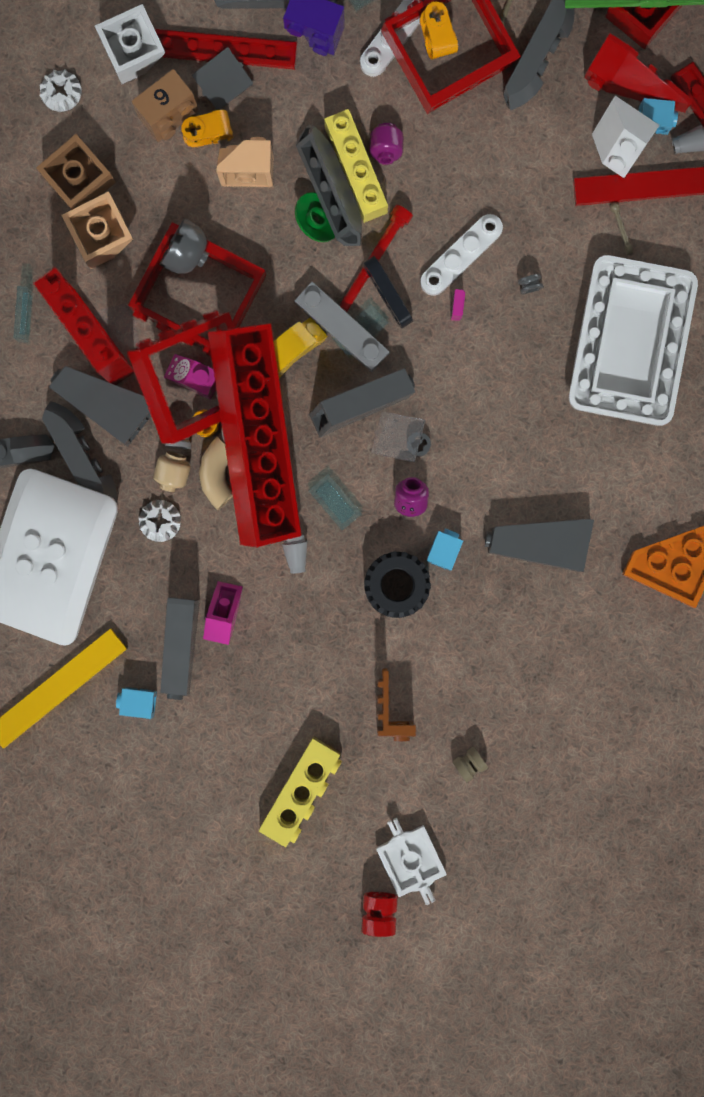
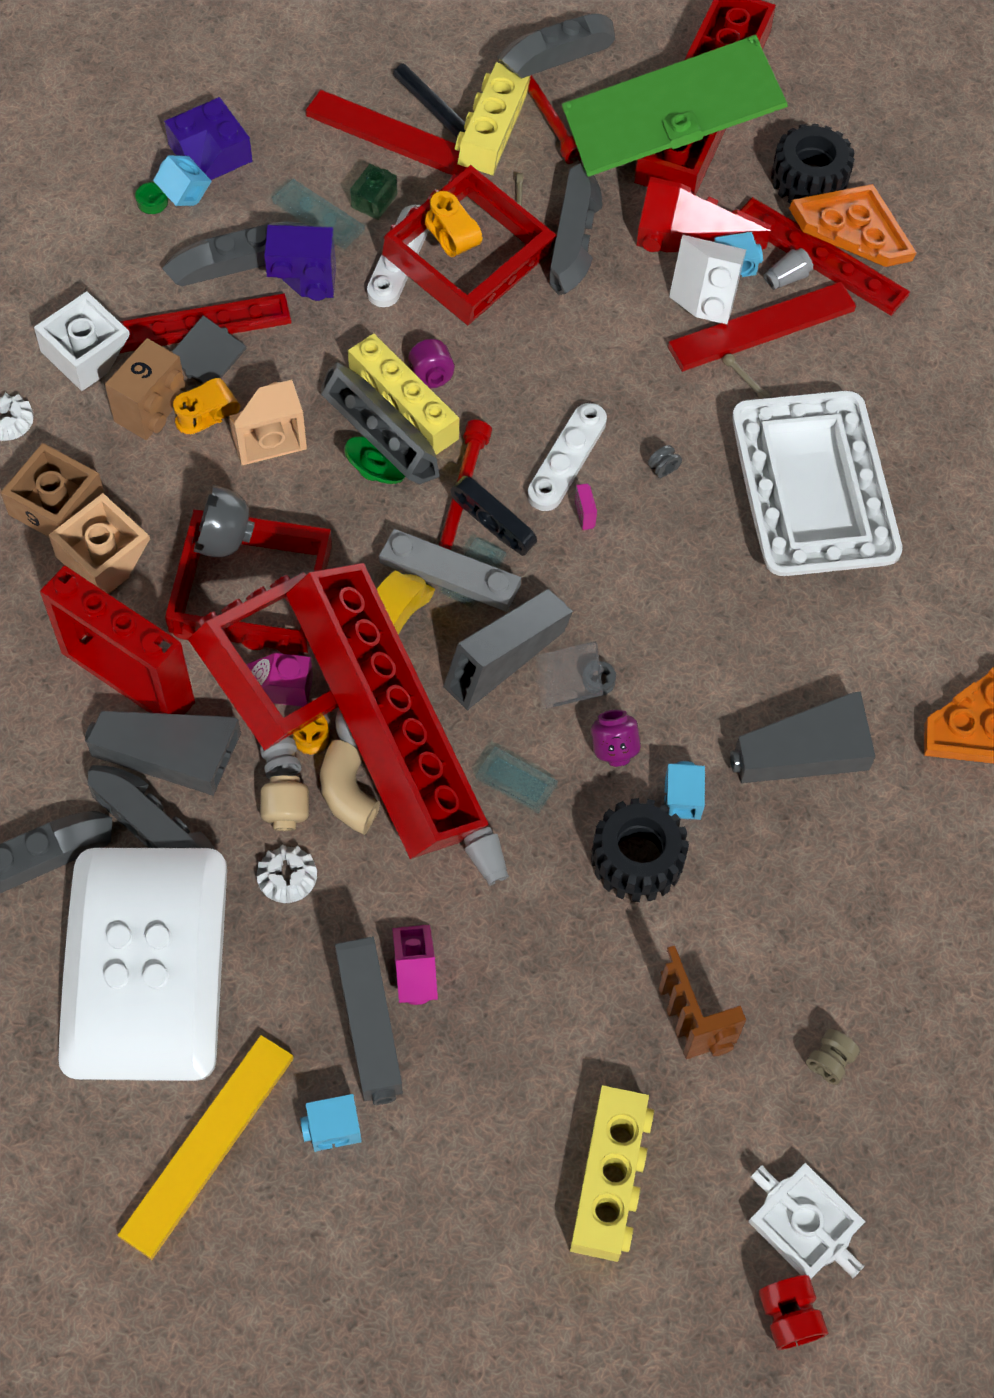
camera: 25 degrees left, 25 degrees down
clear light blue tile [13,286,33,343] -> none

